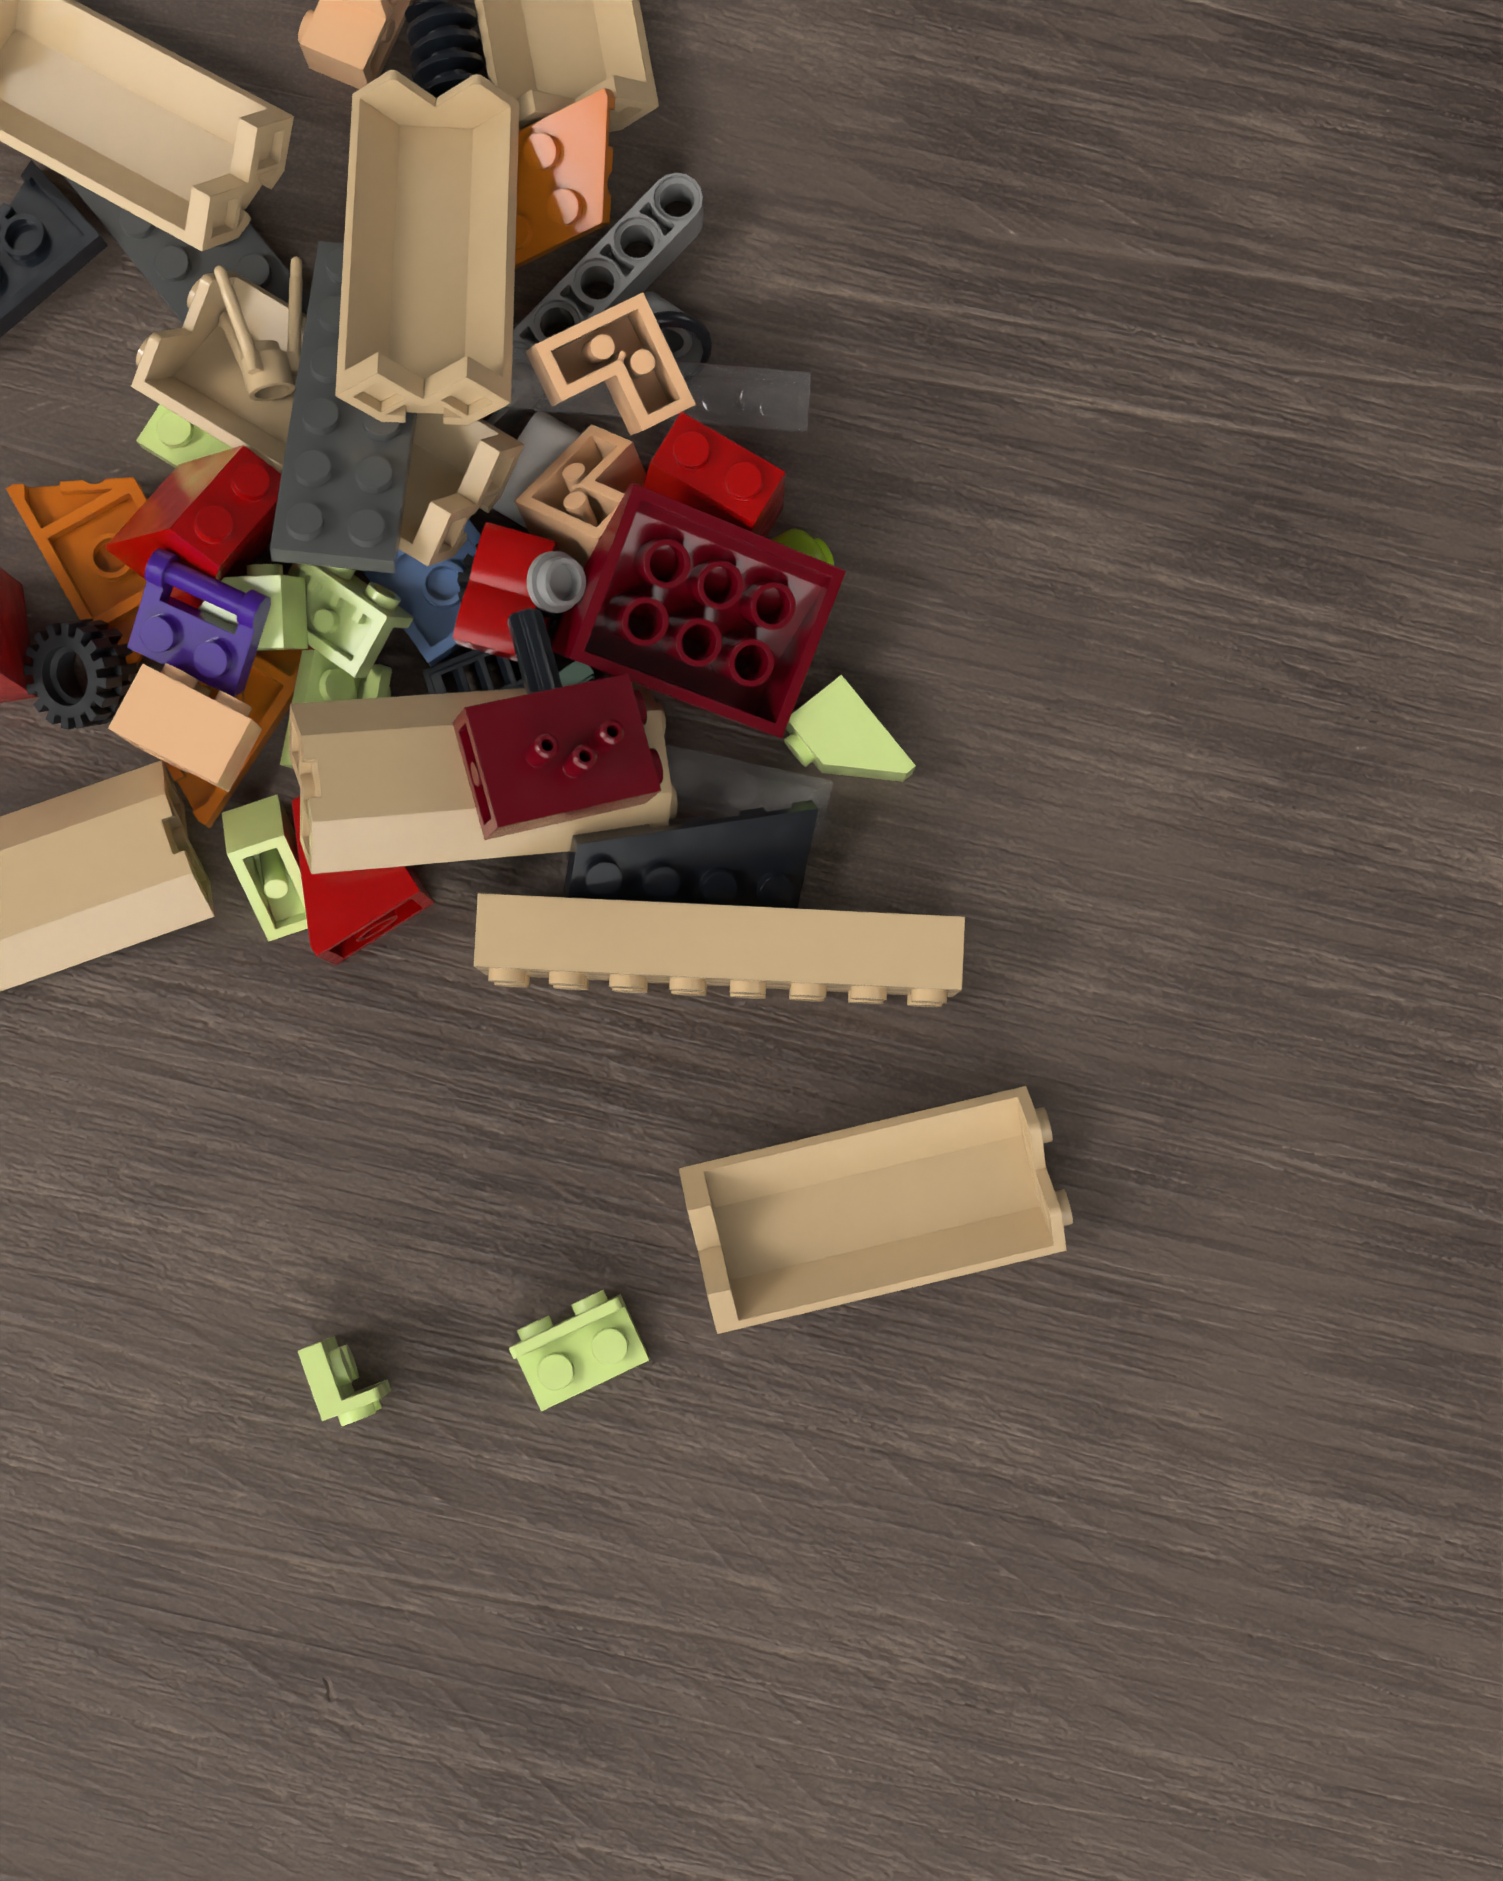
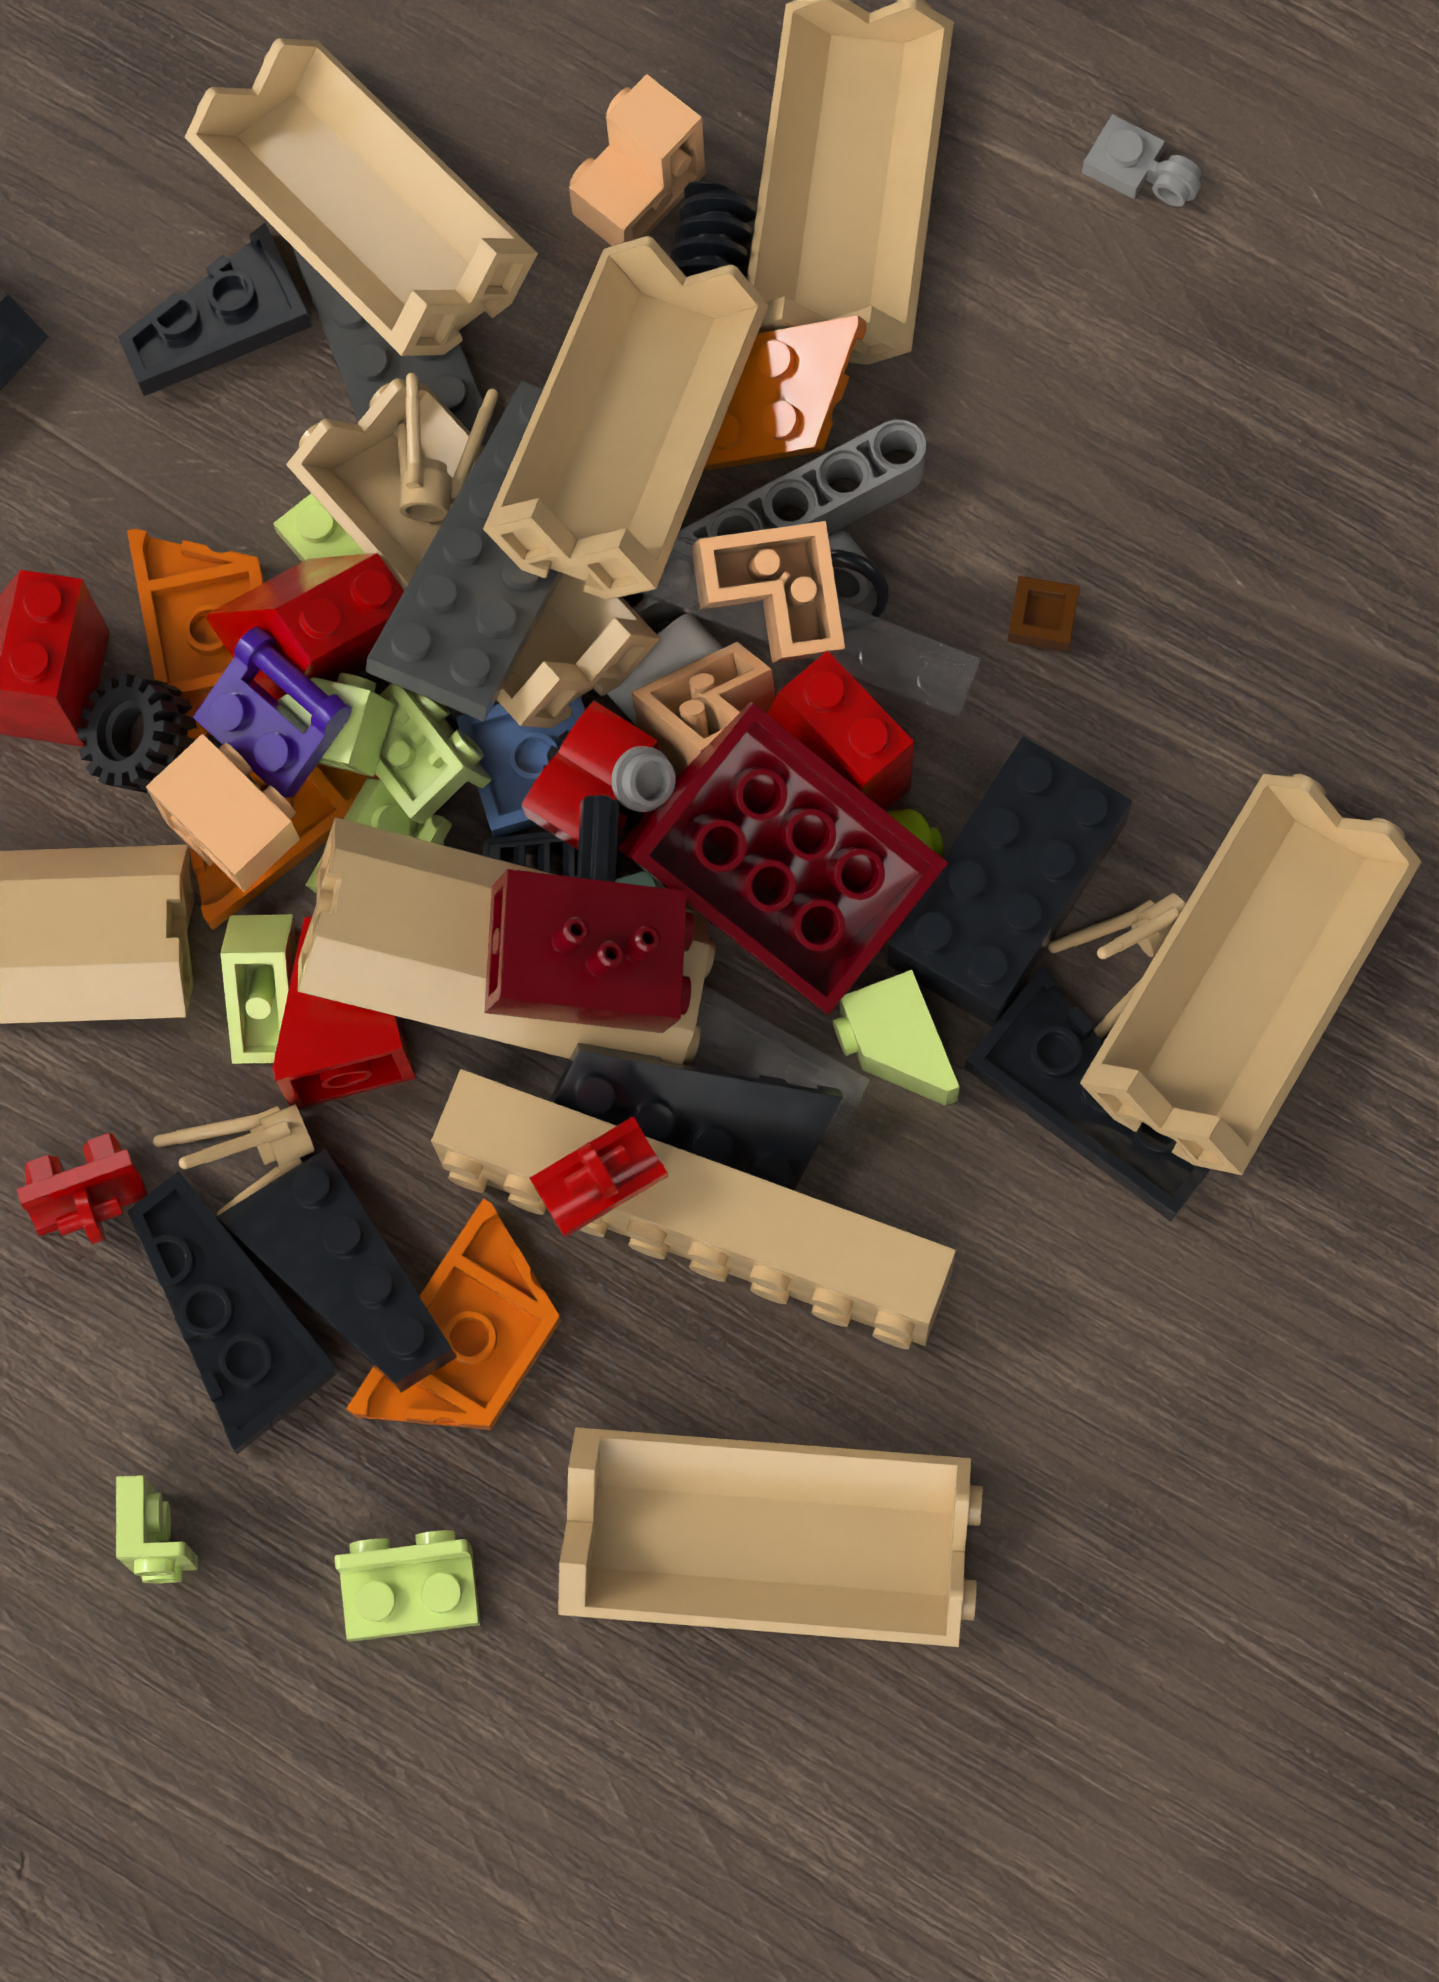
camera: 25 degrees right, 10 degrees down
none -> red hips [17,1133,148,1245]
none -> black wing [127,1171,340,1455]
none -> tan plant [153,1104,315,1216]
none -> black wing [216,1149,457,1392]
none -> orange wing [346,1198,562,1430]
none -> red hips [530,1116,669,1238]
none -> black brick [887,737,1132,1027]
none -> black wing [964,966,1211,1222]
none -> reddish brown plate [1007,576,1080,652]
none -> tan plant [1048,893,1186,1040]
none -> tan panel [1080,774,1422,1175]

